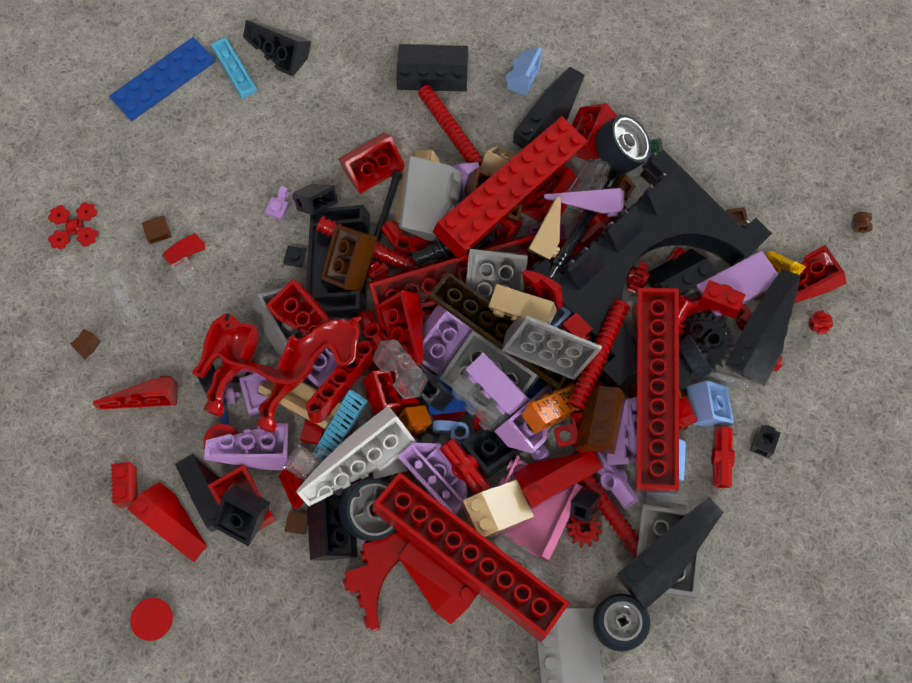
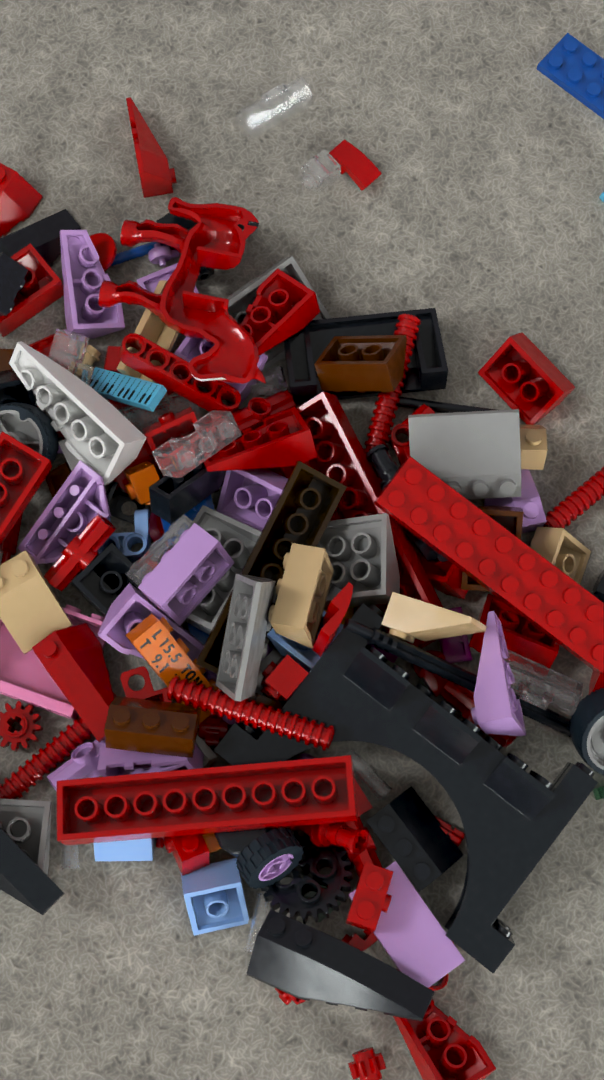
camera: 80 degrees right, 5 degrees up
red plant [48,202,98,250] -> none
reddish brown piece [70,329,100,360] -> none
red brick [111,462,138,508] -> none
reddish brown piece [141,215,172,244] -> none
lavender plate [264,186,290,221] -> none
black plate [283,246,307,268] -> none
black torso [292,184,338,215] -> none
red gear [367,260,390,281] -> none
lavender piece [531,444,550,462] -> none
black brick [570,487,601,524] -> none
reddish brown plate [612,174,635,200] -> none
red gear [626,260,650,294] -> none
red piece [711,426,735,489] -> none
reddish brown plate [726,207,748,226] -> none
black brick [750,425,781,458] -> none
yellow hinge [765,251,806,275] -> none

